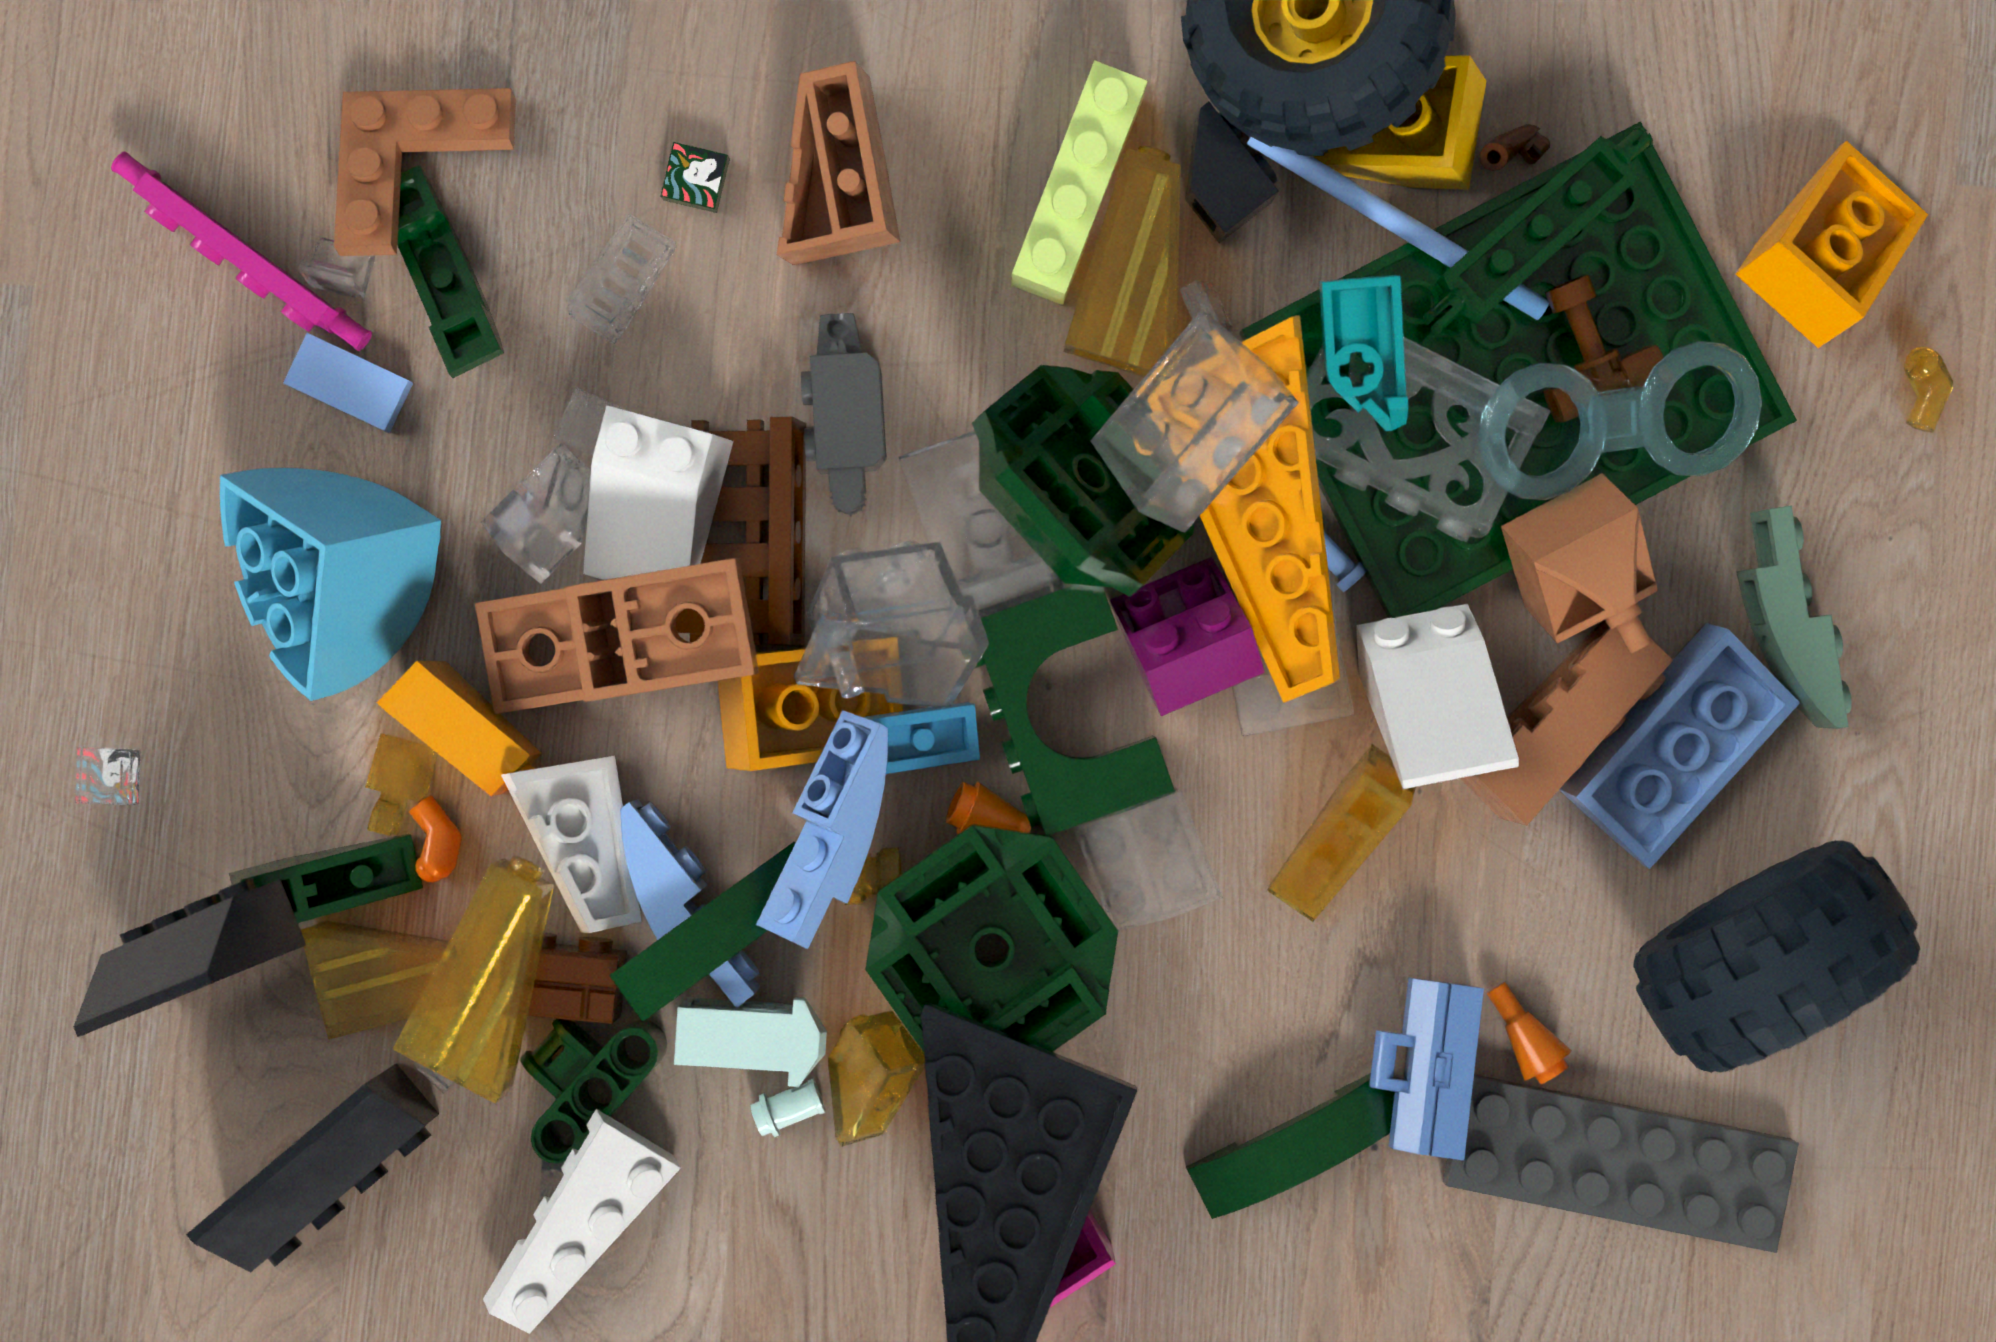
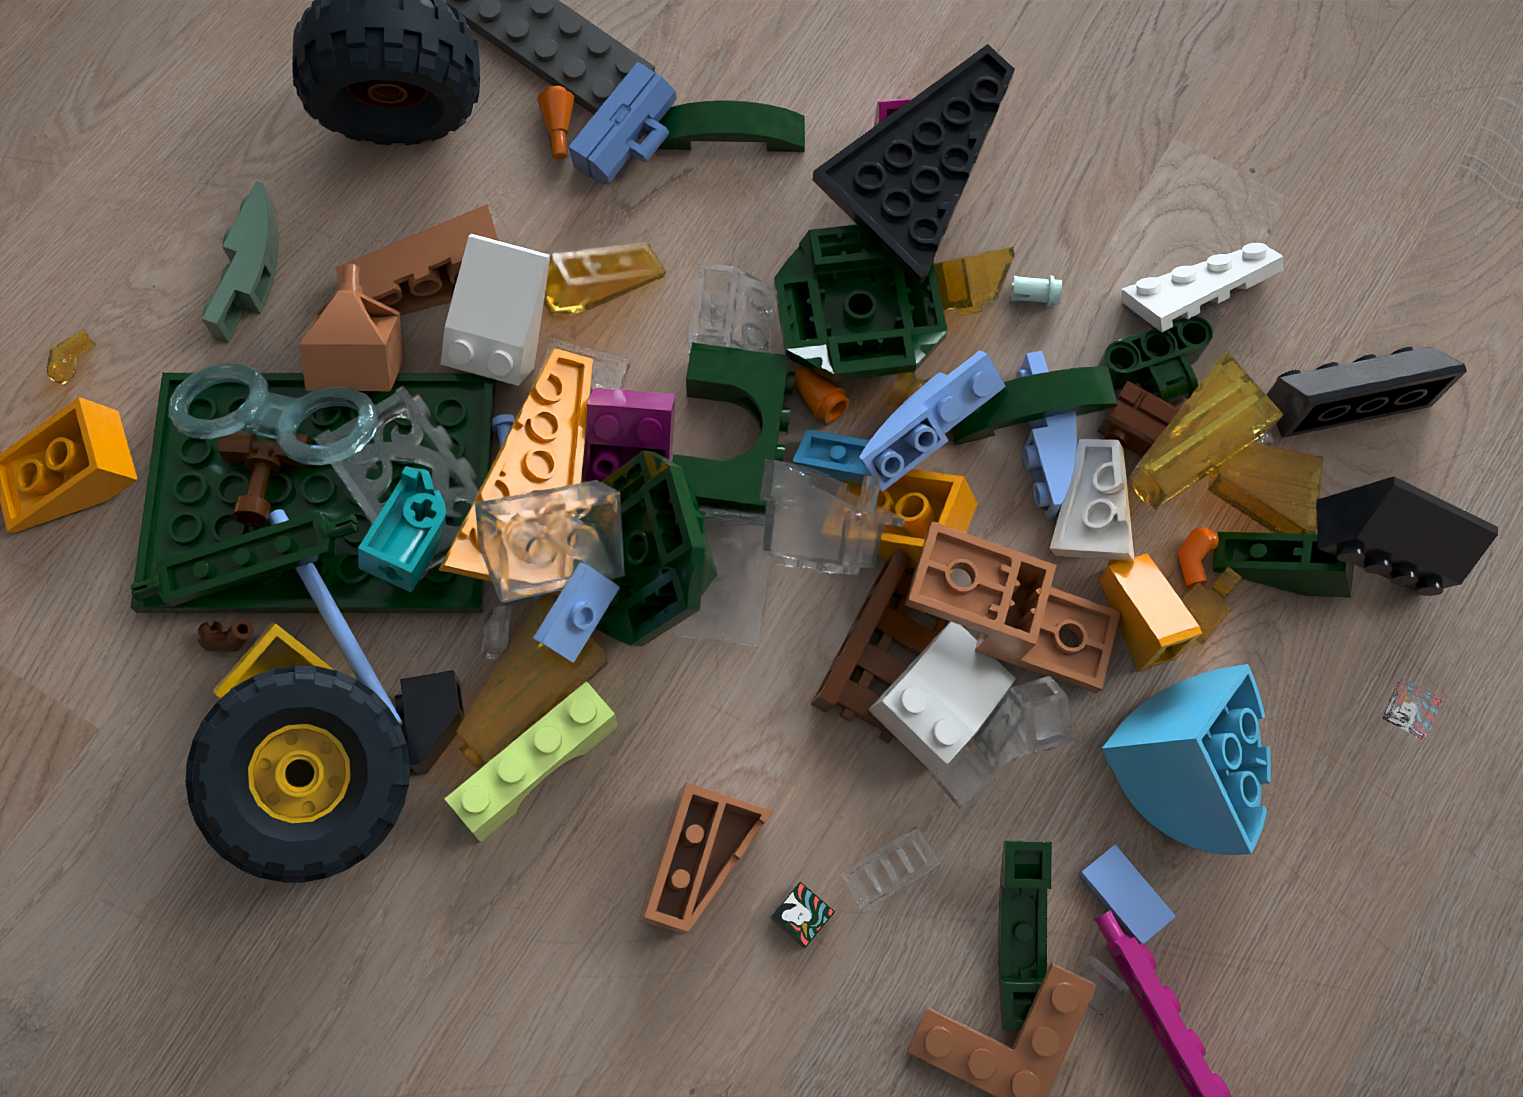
camera: 155 degrees left, 20 degrees down
light aqua piece [674,997,827,1087] -> none
dark grey hinge [801,313,887,517] -> none
light blue slope [1559,623,1800,869] -> none
none -> light blue plate [533,562,620,663]

